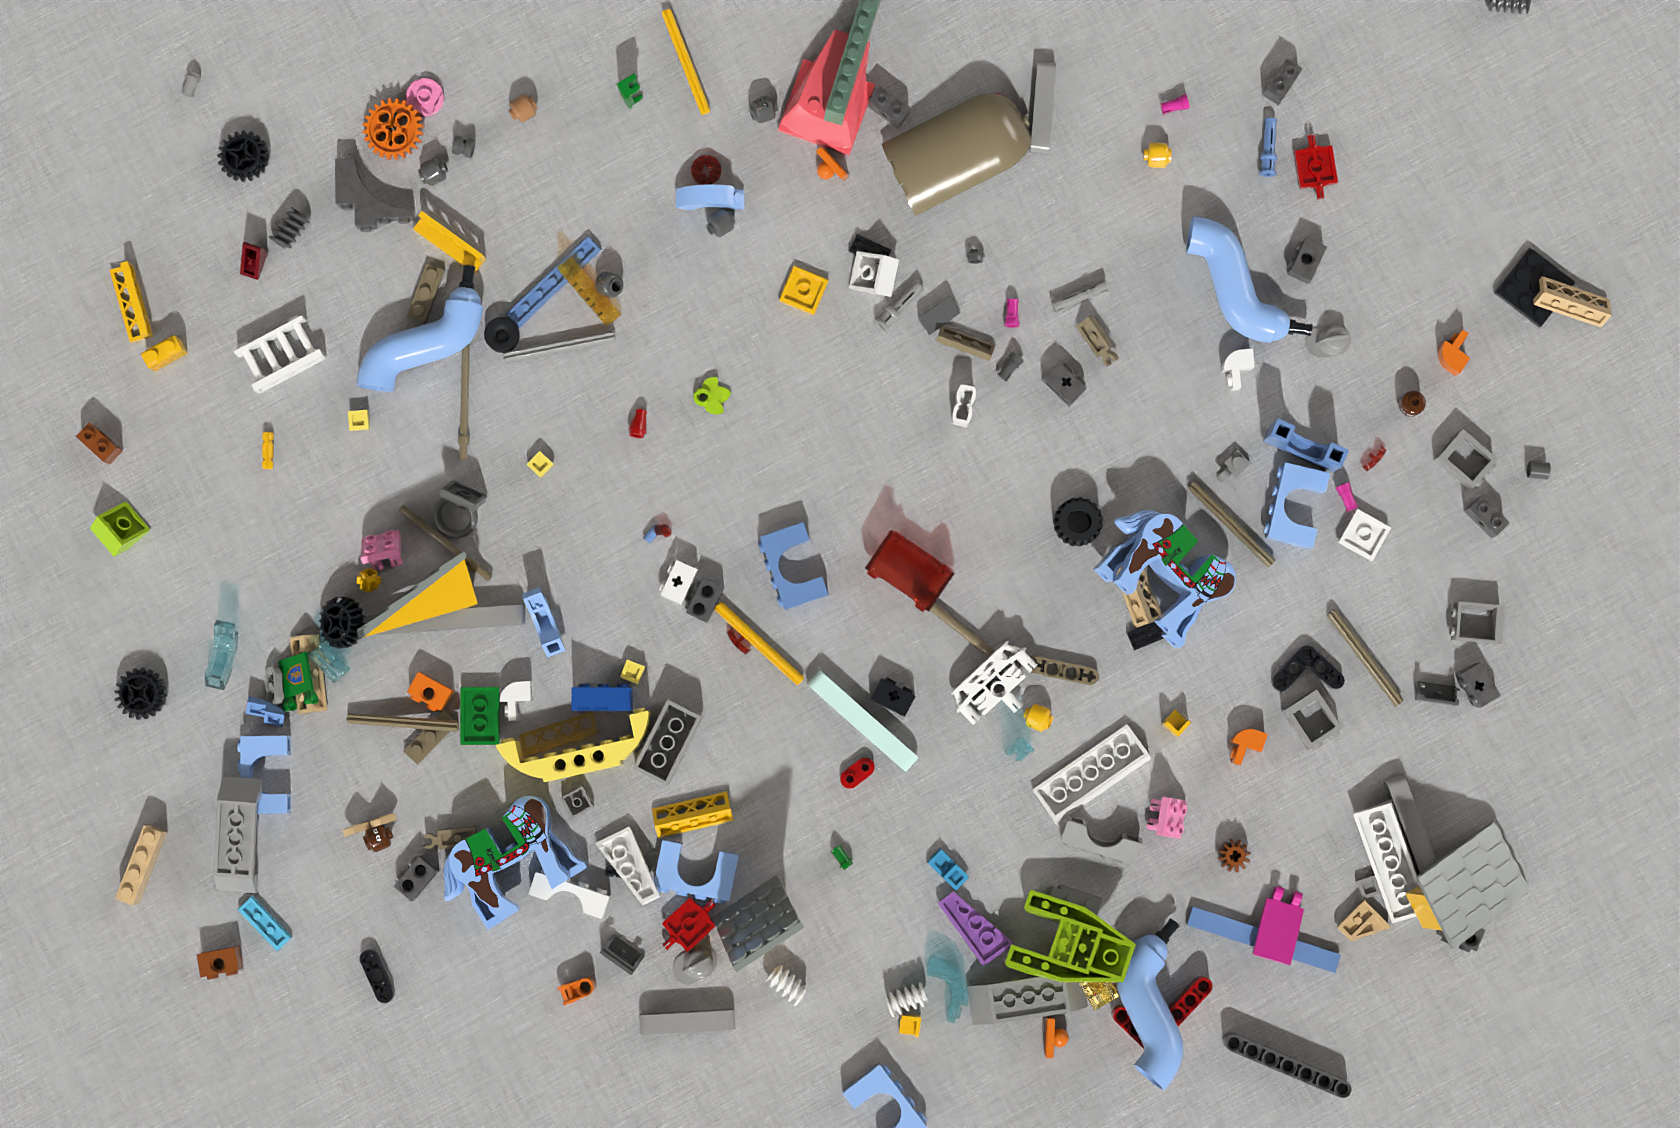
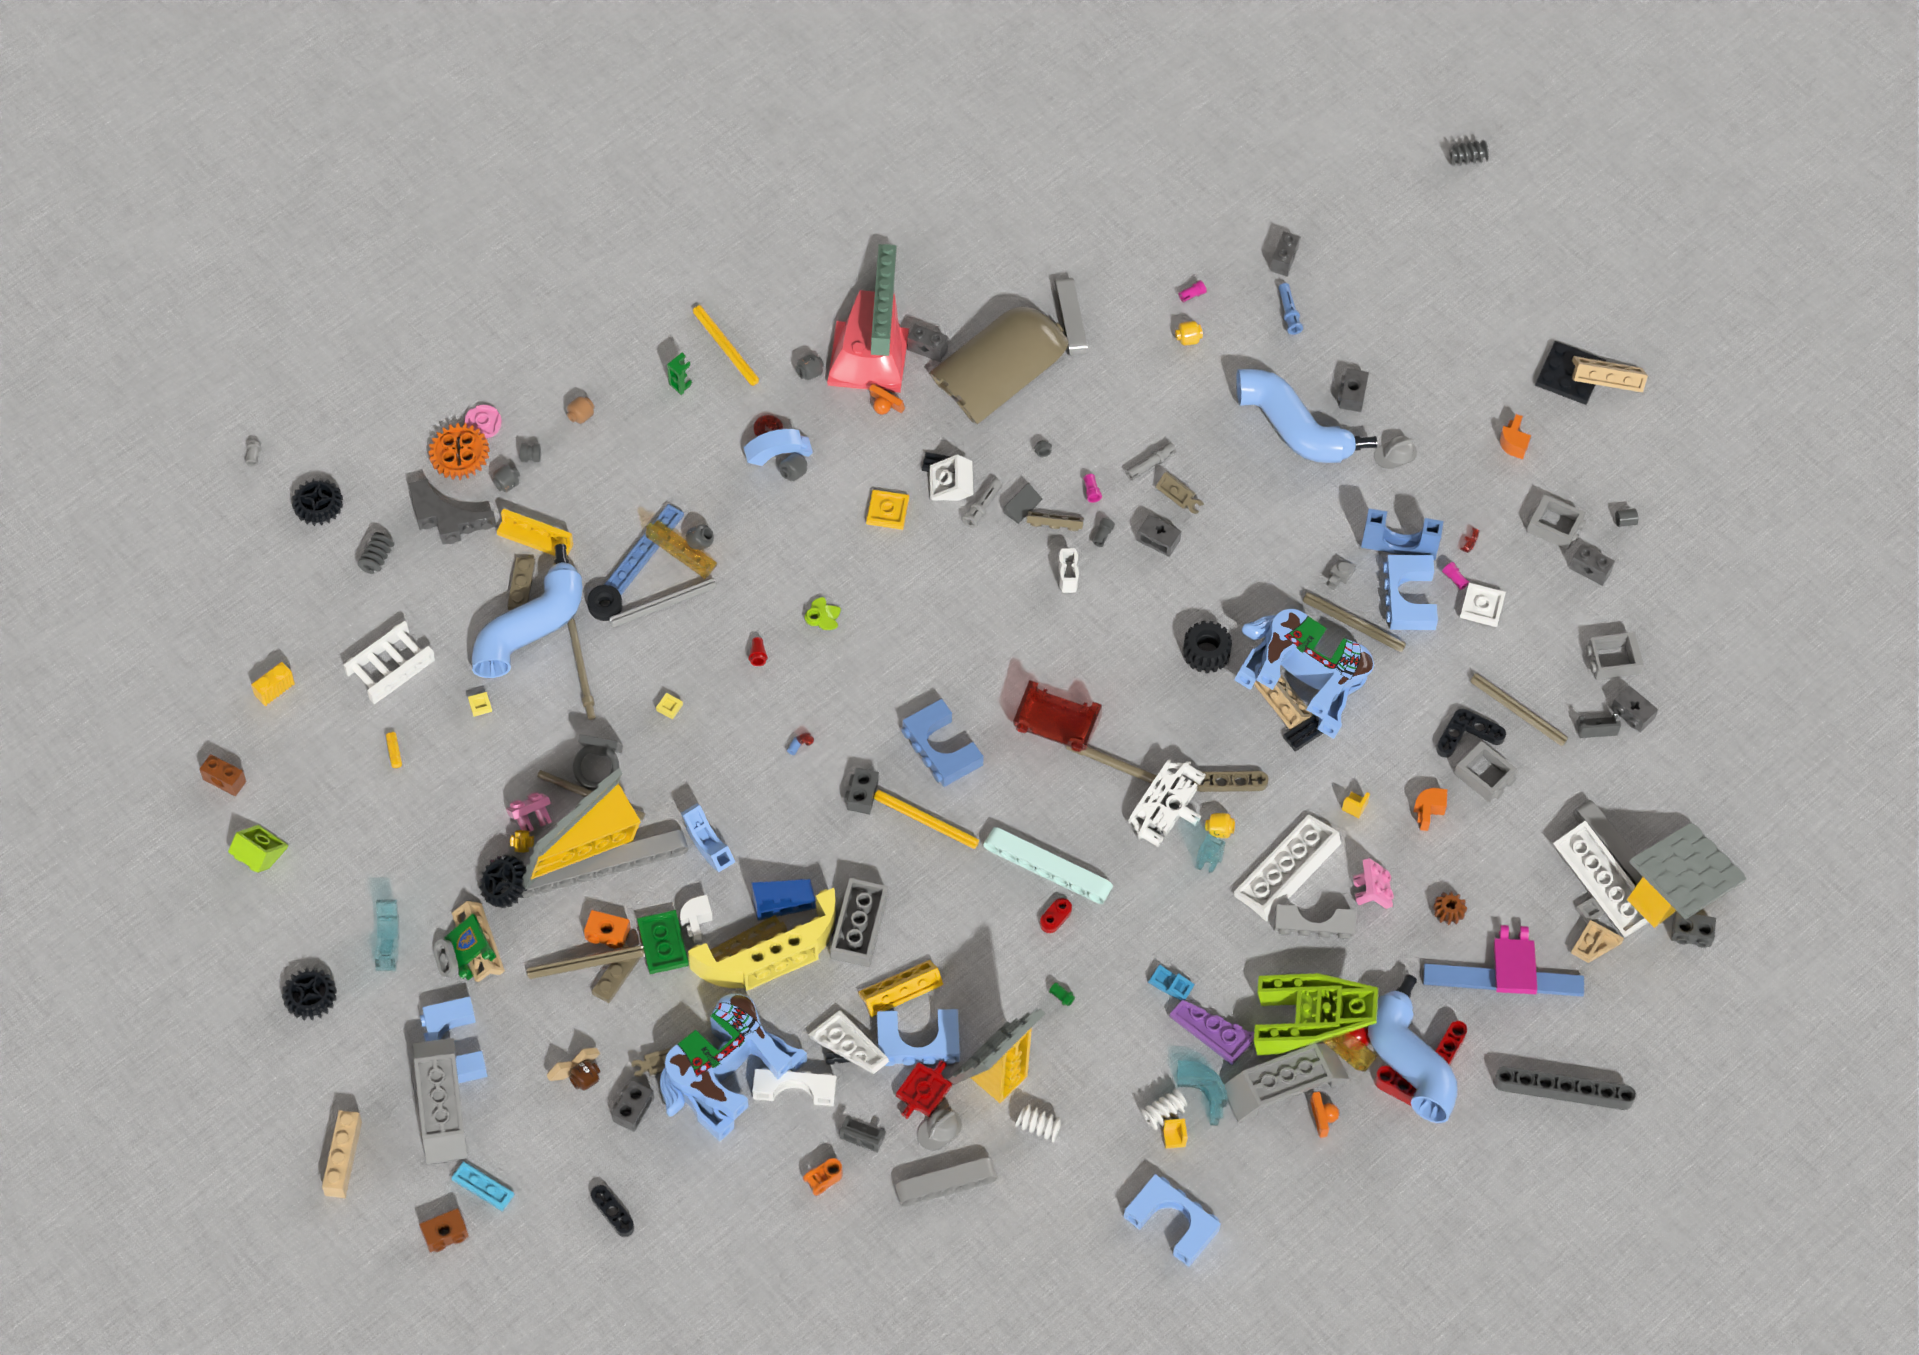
camera: 15 degrees left, 25 degrees down
yellow fence [109,261,153,343] -> none
dark red slope [240,242,268,280] -> none
medium blue slope [246,696,285,727] -> none
clear light blue hinge [308,640,351,683] -> none
light grey piece [561,786,594,819] -> none
light yellow plate [620,660,645,684] -> none
white brick [659,560,698,605] -> none
clear red piece [726,627,751,655] -> none
black brick [871,677,916,717] -> none
white brick [1221,348,1255,391] -> none
red plate [1294,135,1338,200] -> none
reddish brown head [1399,391,1426,417] -> none

